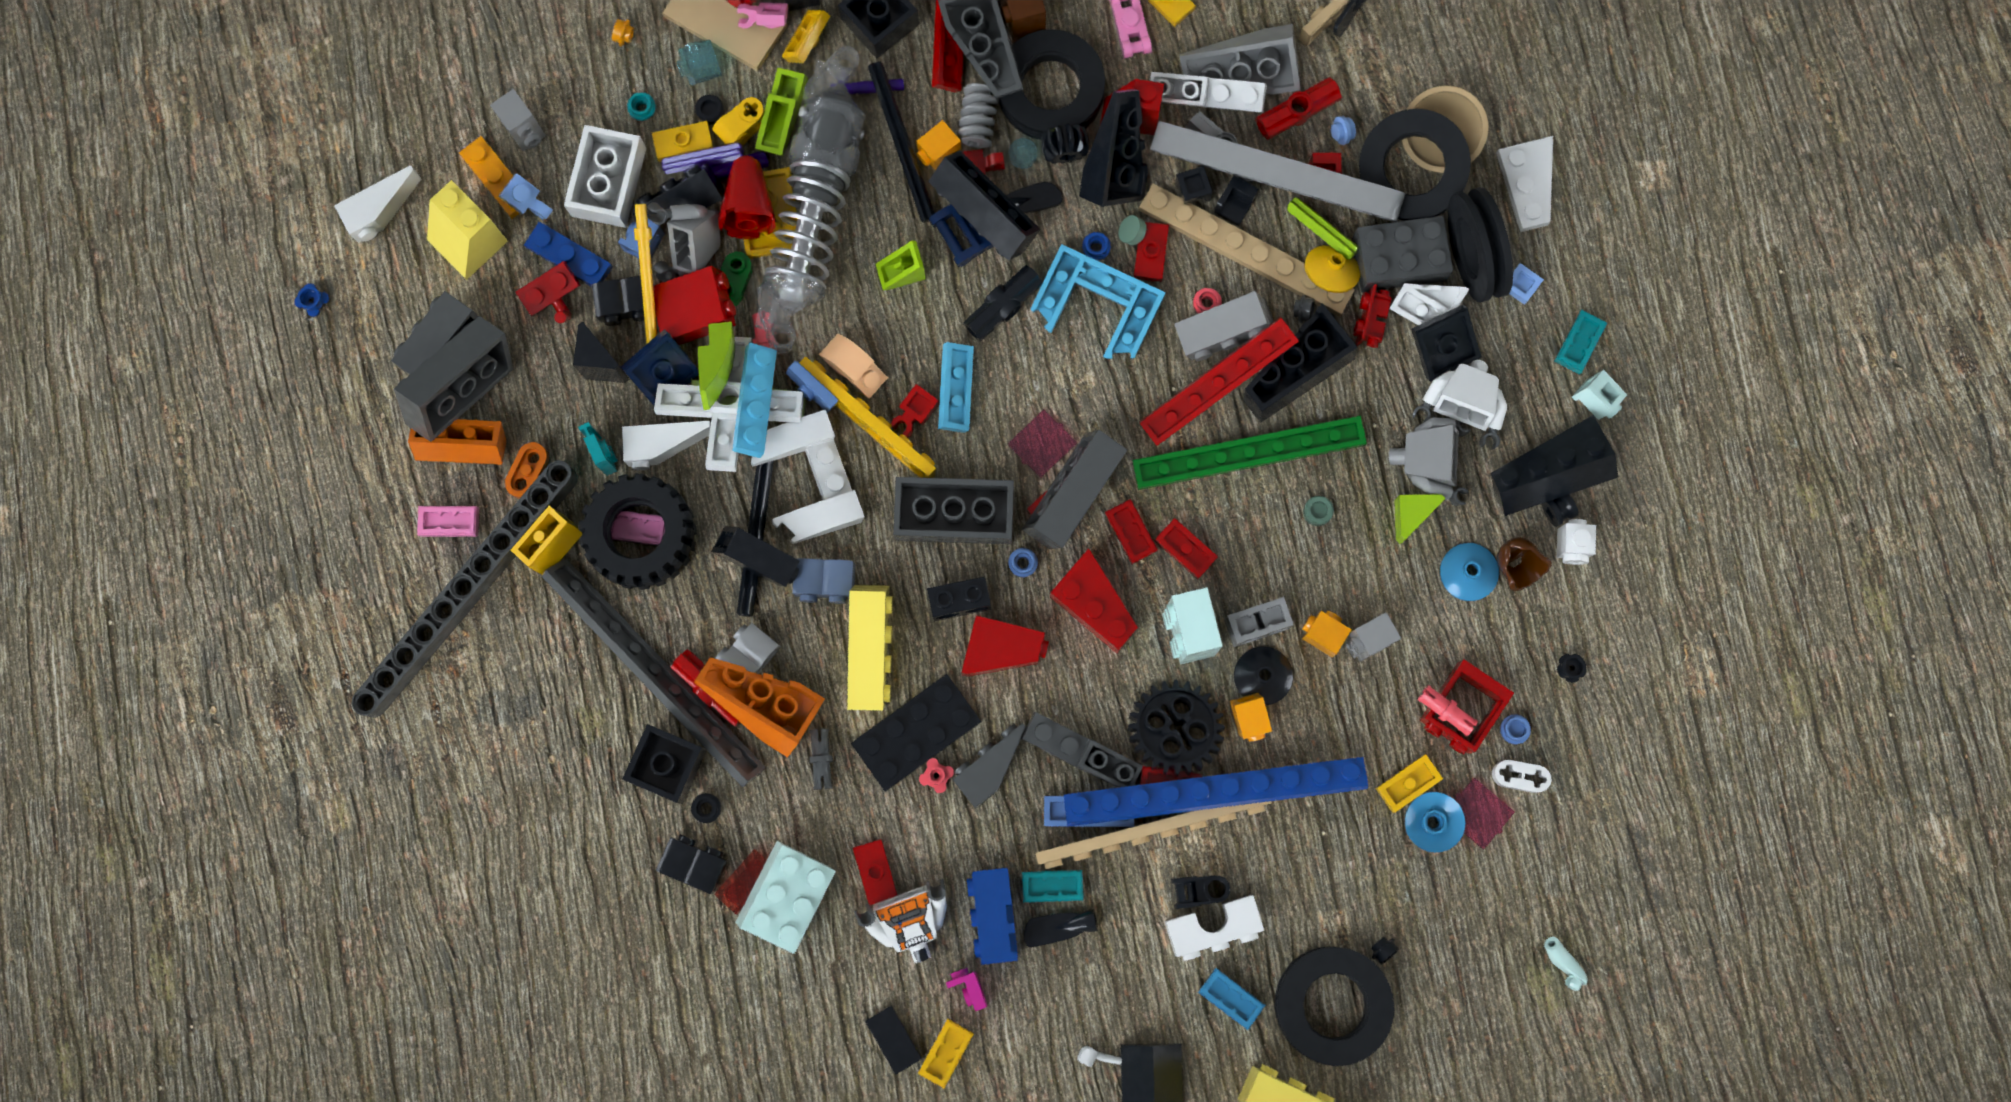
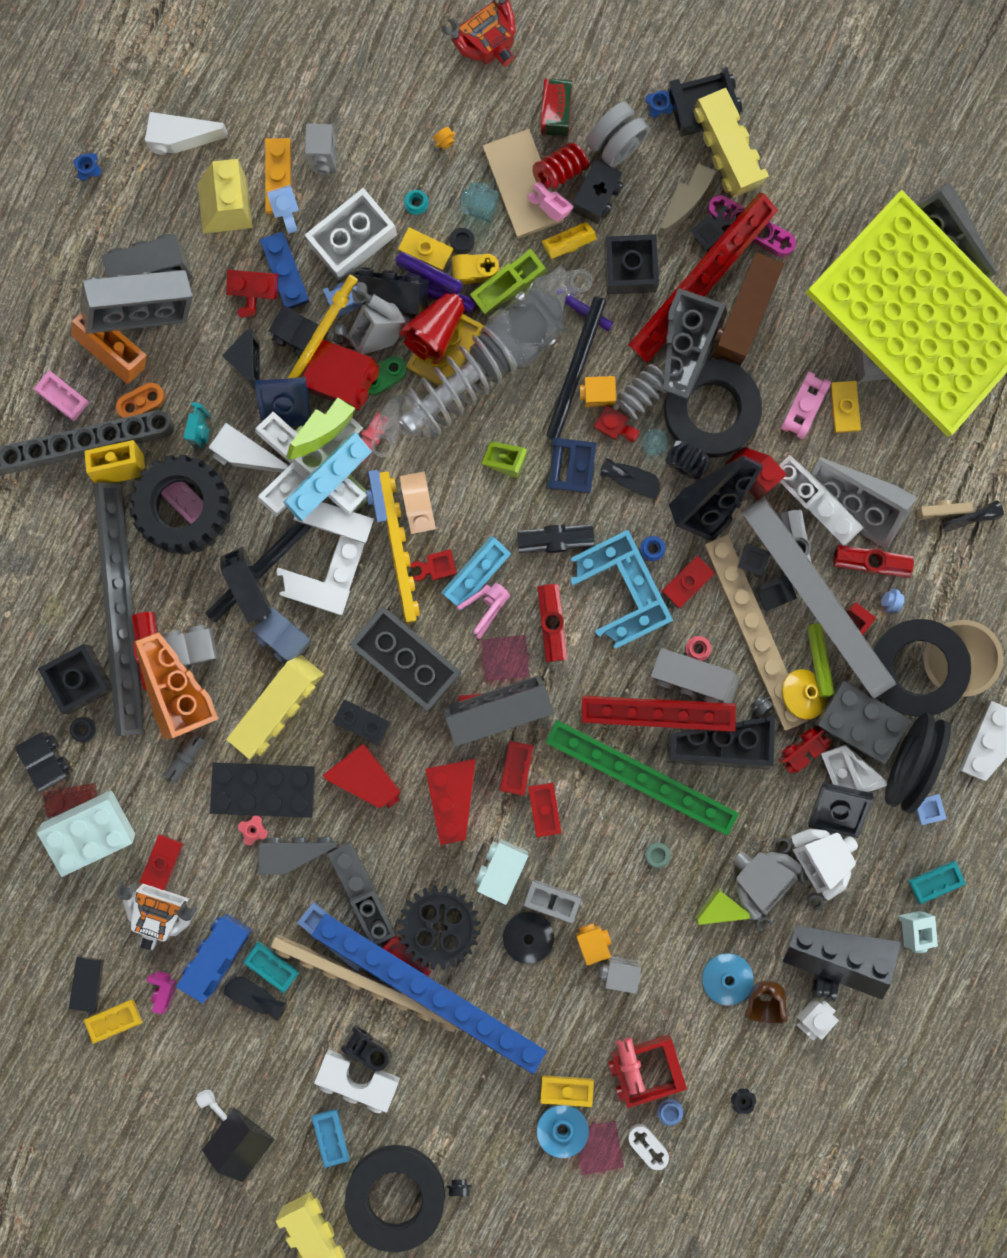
camera: 35 degrees right, 5 degrees up
black brick [928,150,1041,261] -> none
medium blue plate [1008,548,1038,577] -> none
sand green tile [1118,215,1146,246] -> none
light orange brick [1230,693,1272,742] -> none
none -> bright pink plant [457,583,510,639]
none -> red piece [537,584,568,662]

